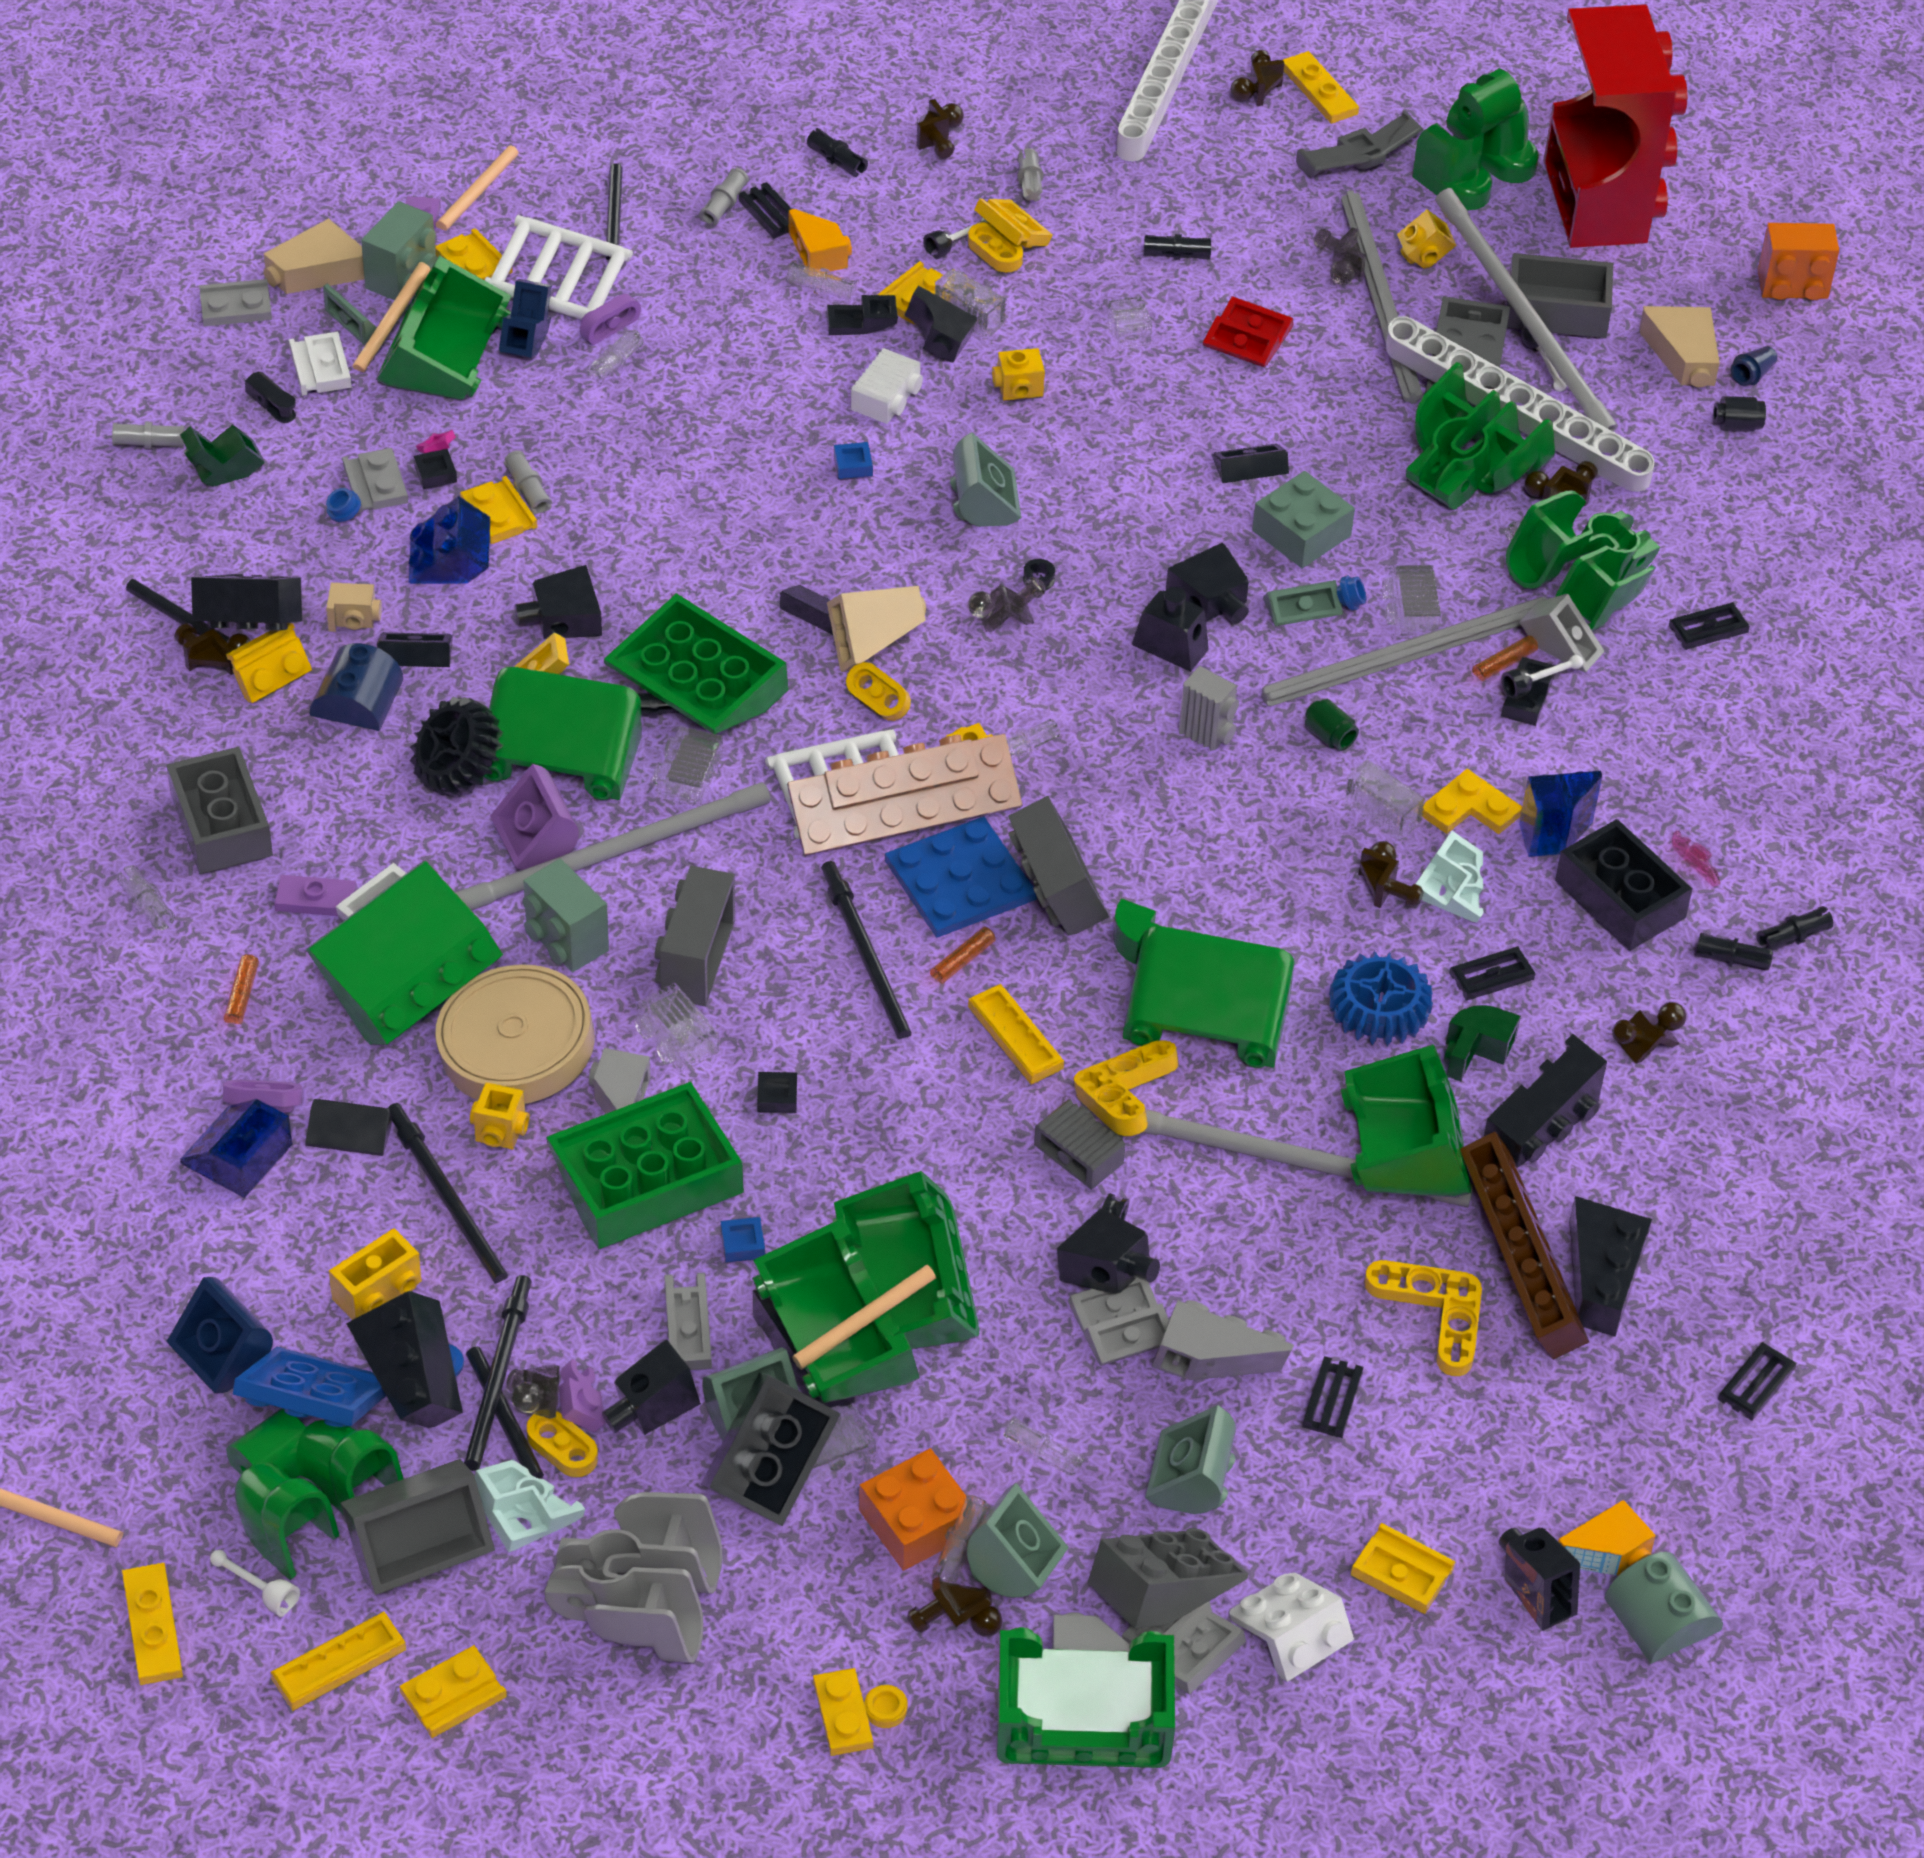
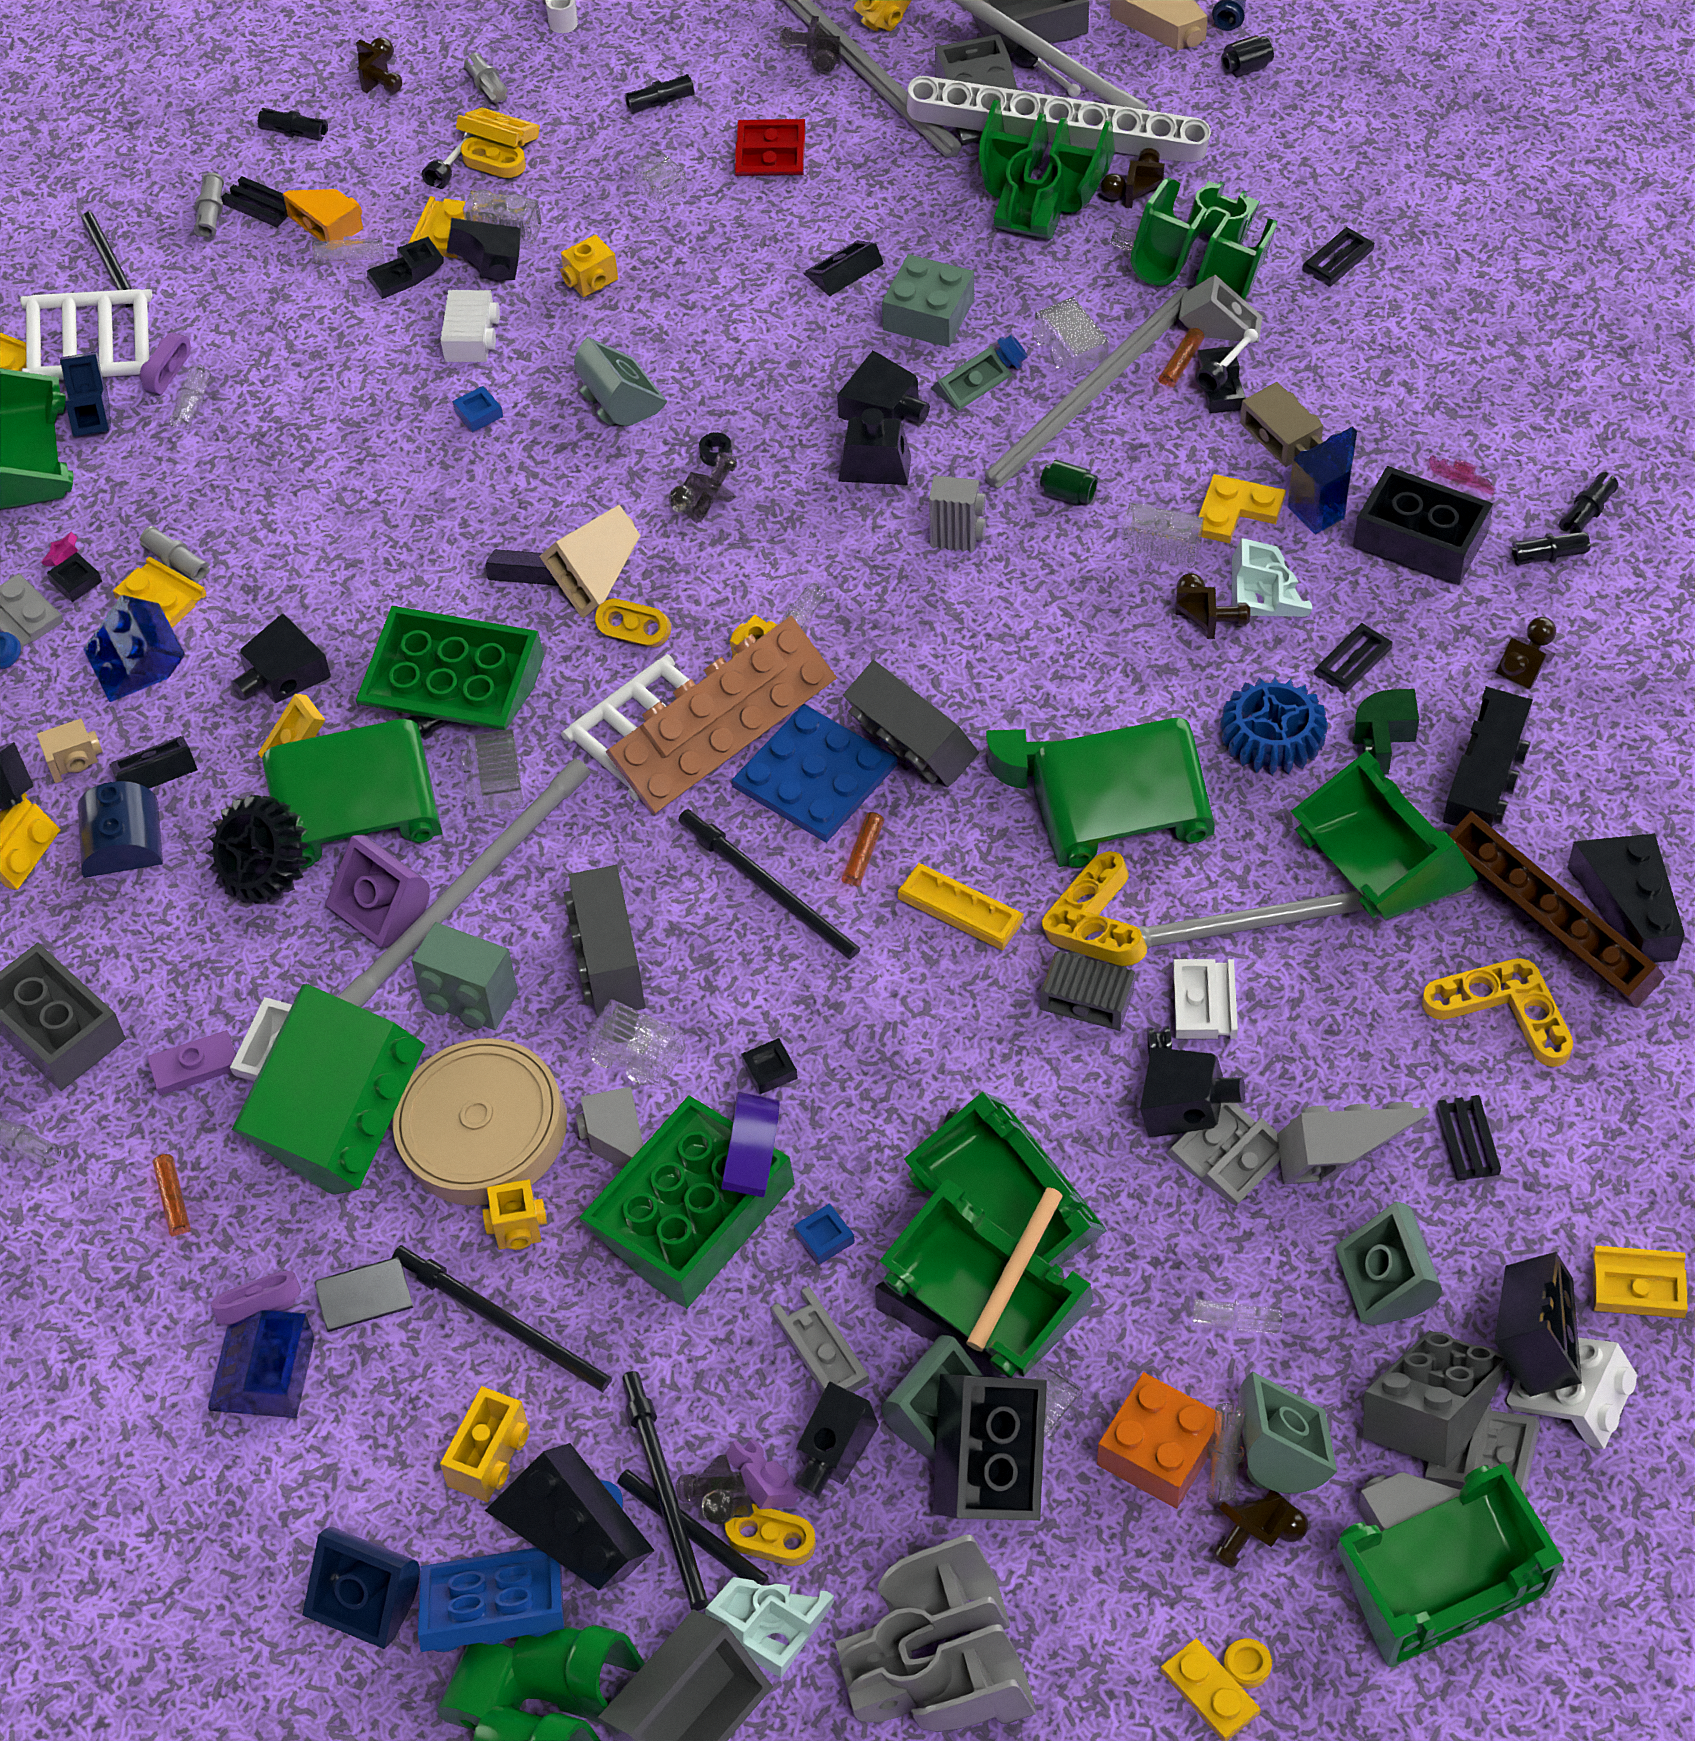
camera: 20 degrees left, 5 degrees up
none -> dark purple slope [721,1092,780,1198]
none -> white plate [1173,959,1238,1039]
none -> dark tan brick [1240,382,1333,475]
none -> black wedge [1494,1252,1582,1397]

